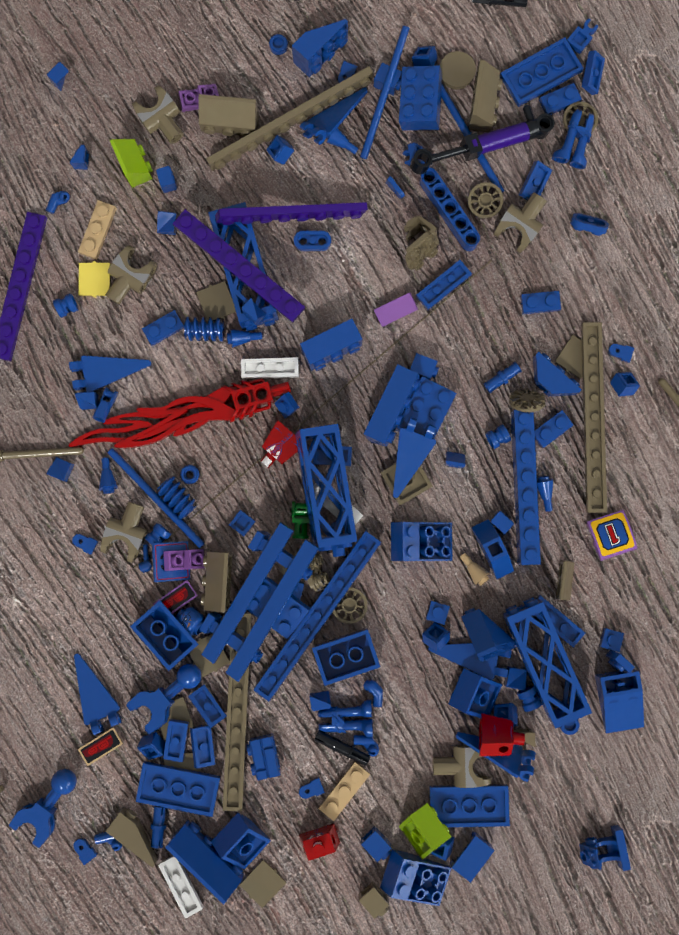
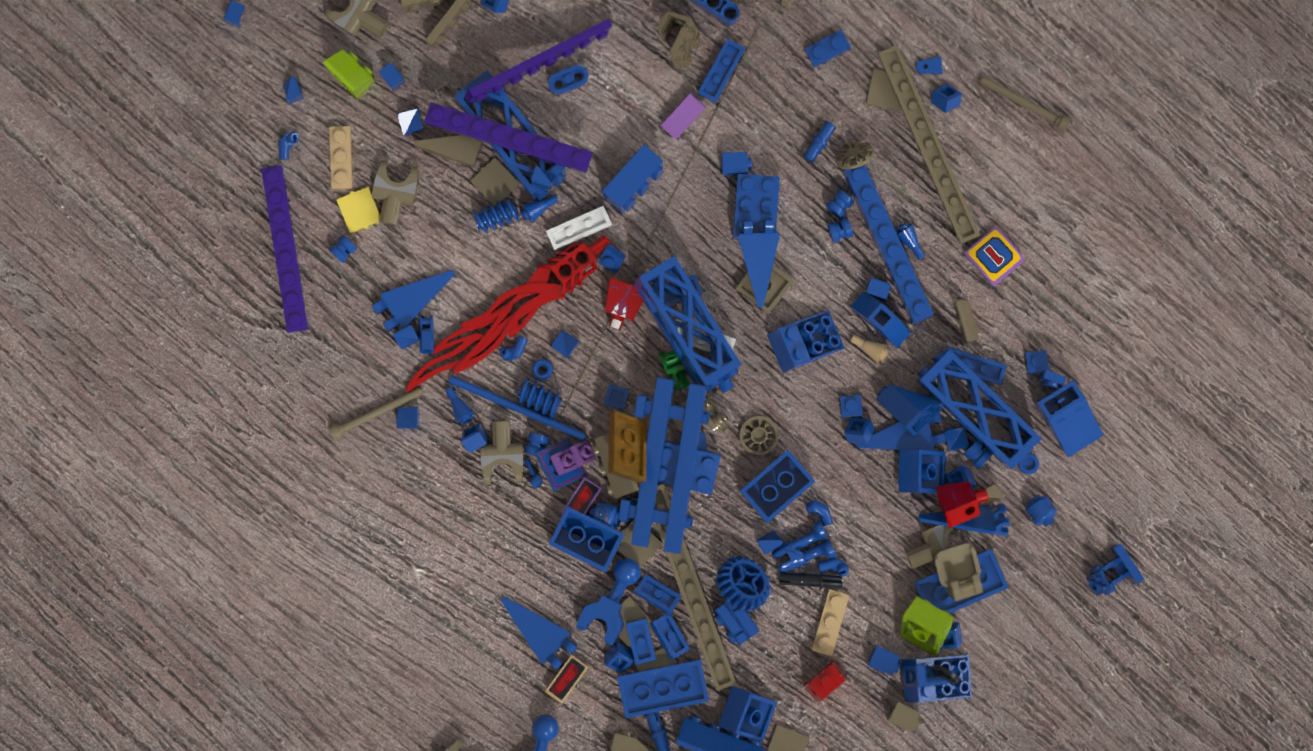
camera: 25 degrees left, 0 degrees up
blue piece [72,534,99,555] -> none
blue plate [142,310,184,346] -> none
blue plate [254,531,382,702] -> none
blue piece [299,777,325,799] -> none
blue slope [364,364,421,447] -> none
blue slope [444,451,466,469] -> none
blue panel [450,831,495,883] -> none
blue slope [533,351,582,397] -> none
blue plate [535,410,574,449] -> none
none -> dark tan slope [414,135,483,168]
none -> blue slope [461,423,488,453]
none -> blue arm [500,336,528,361]
none -> blue slope [550,330,580,359]
none -> pearl gold plate [608,411,647,484]
none -> blue gear [715,555,772,612]
none -> blue wheel [827,217,854,243]
none -> blue piece [903,664,960,688]
none -> dark tan piece [934,543,983,601]
none -> blue head [1025,494,1057,527]

